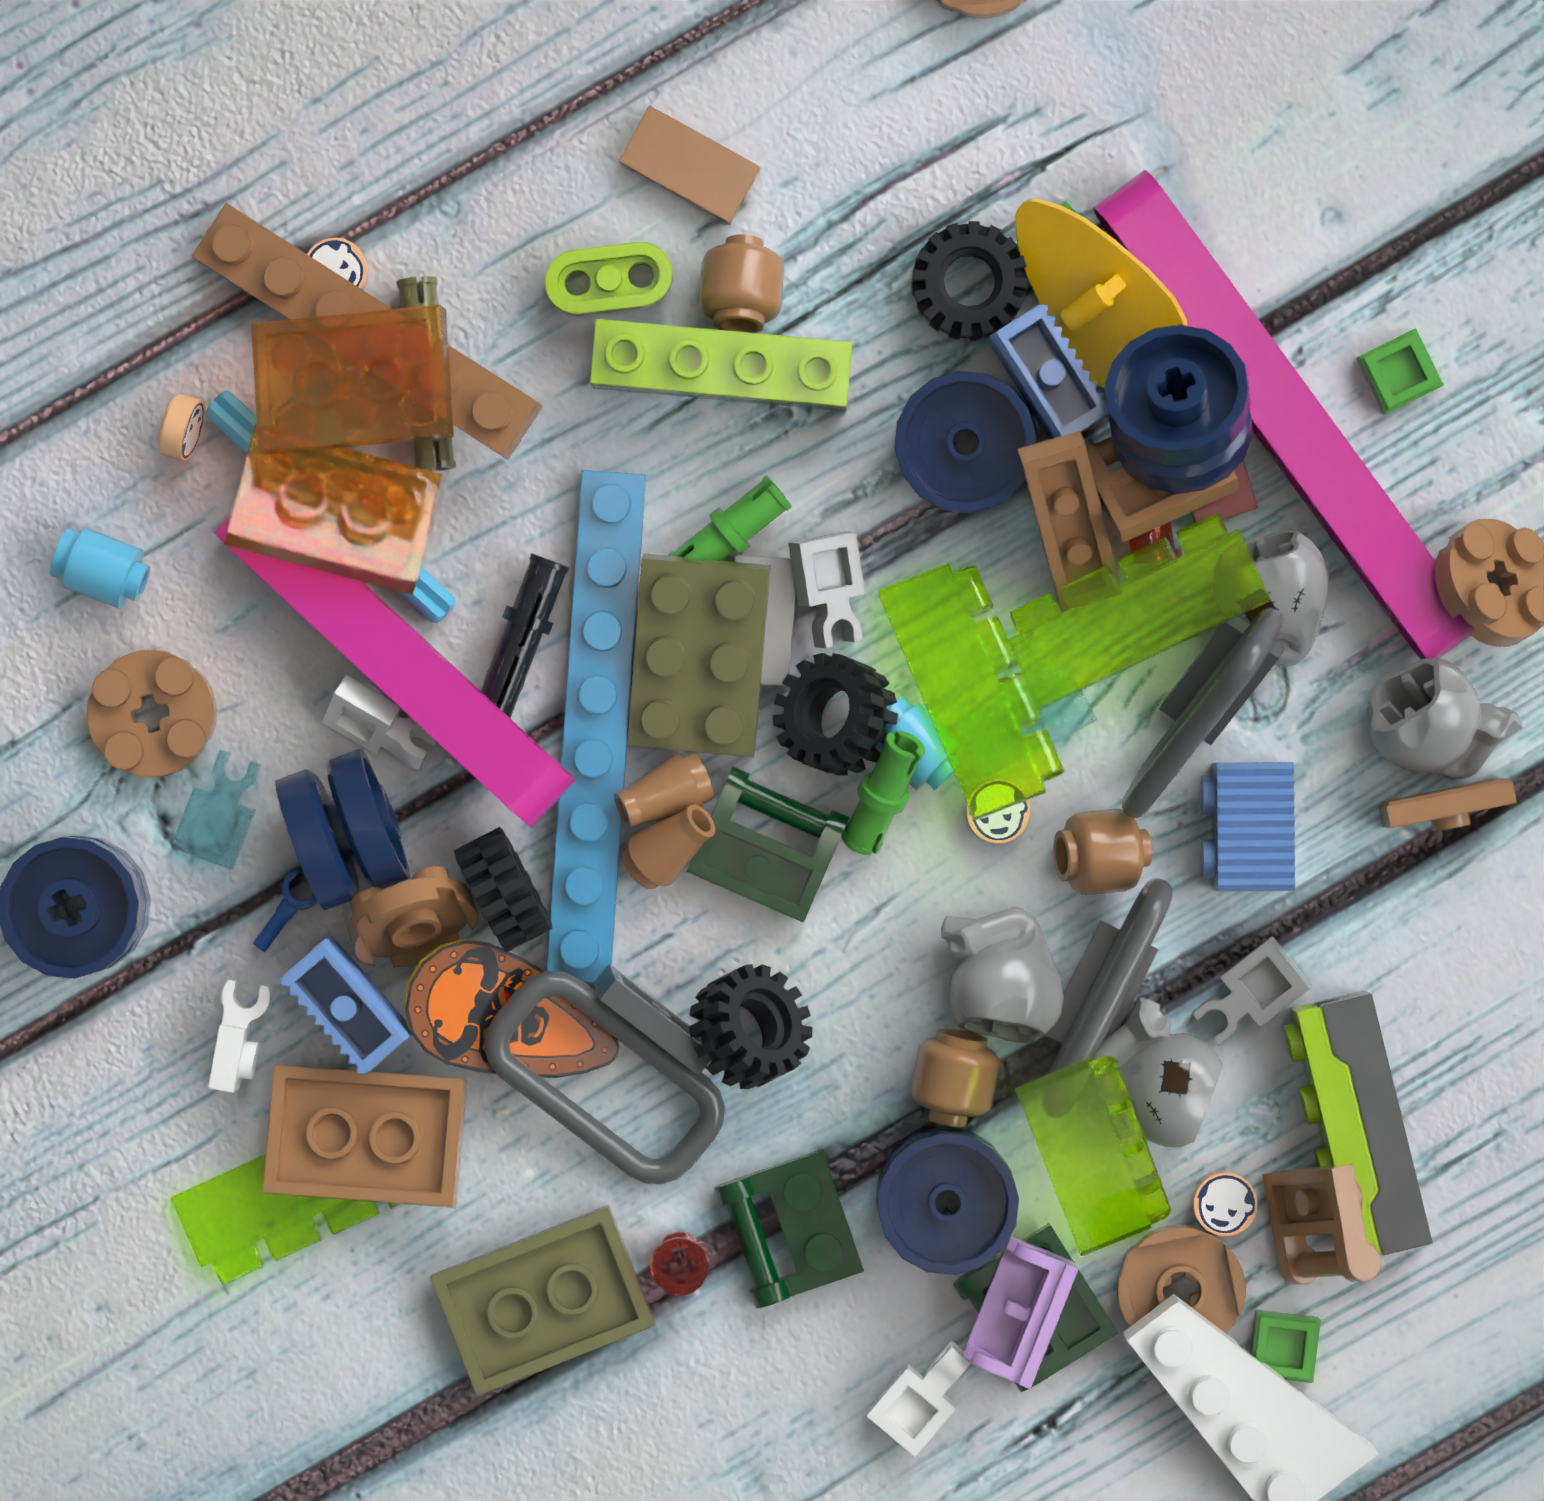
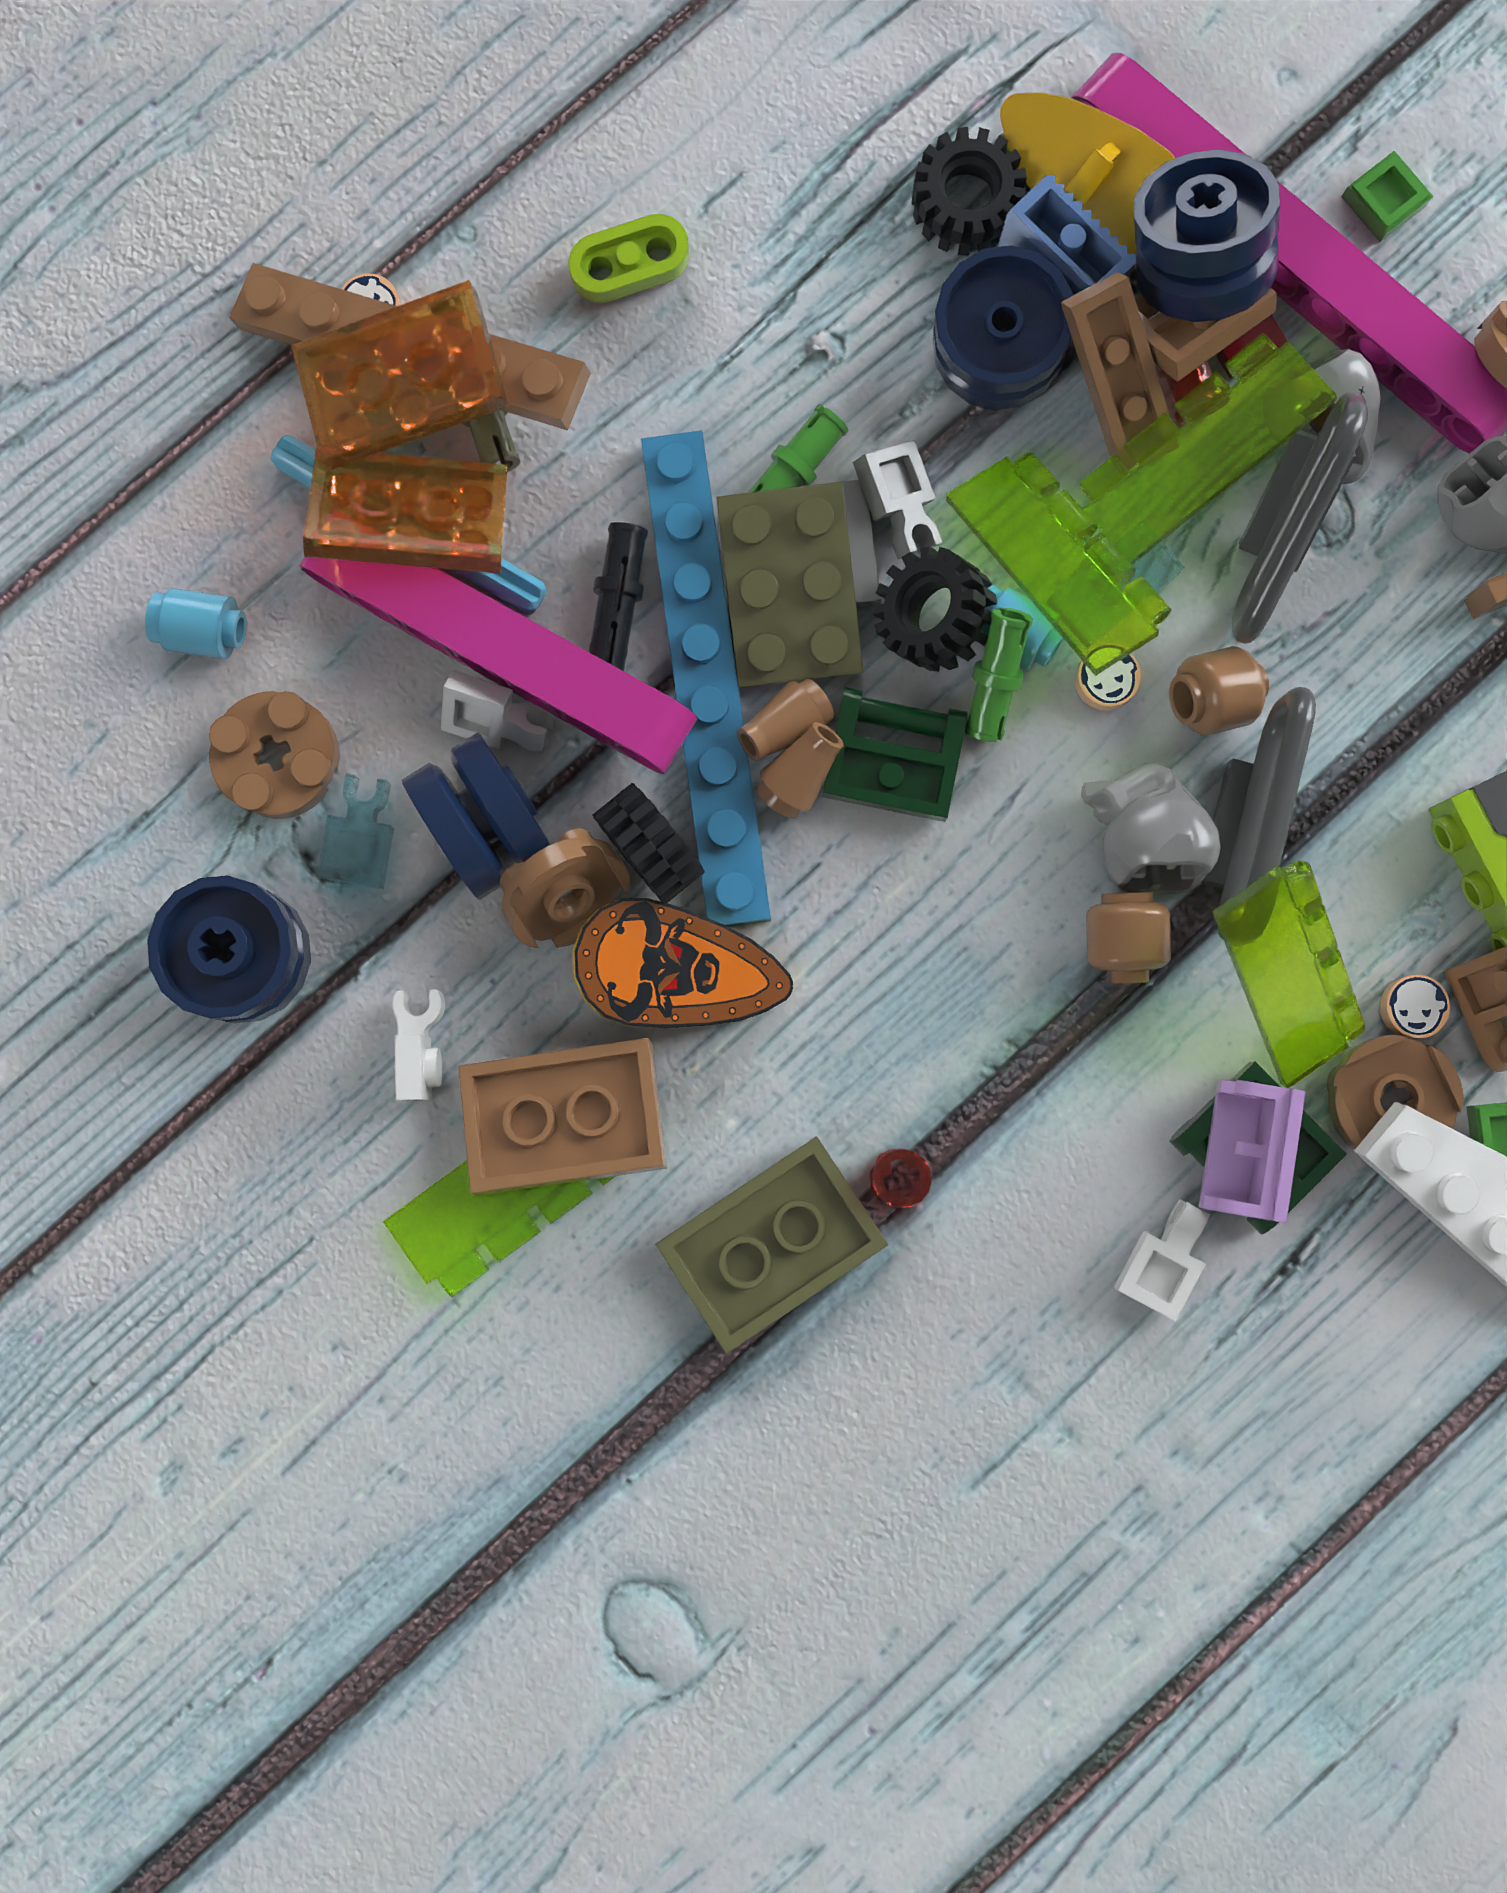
camera: 10 degrees left, 5 degrees down
light nougat tile [158,393,205,461] -> none
blue hand [253,869,317,952] -> none
medium blue brick [281,936,412,1074] -> none
dark grey bar [484,964,725,1184] -> none
lime piece [590,319,853,412] -> none
medium nougat tile [619,105,761,225] -> none
black tyre [689,964,813,1089] -> none
medium nougat head [699,234,784,333] -> none
dark green plate [714,1149,864,1308] -> none
dark blue wheel [876,1126,1019,1275] -> none
light grey piece [1090,997,1223,1147] -> none
light grey plate [1192,936,1312,1046] -> none
medium blue brick [1200,762,1296,891] -> none

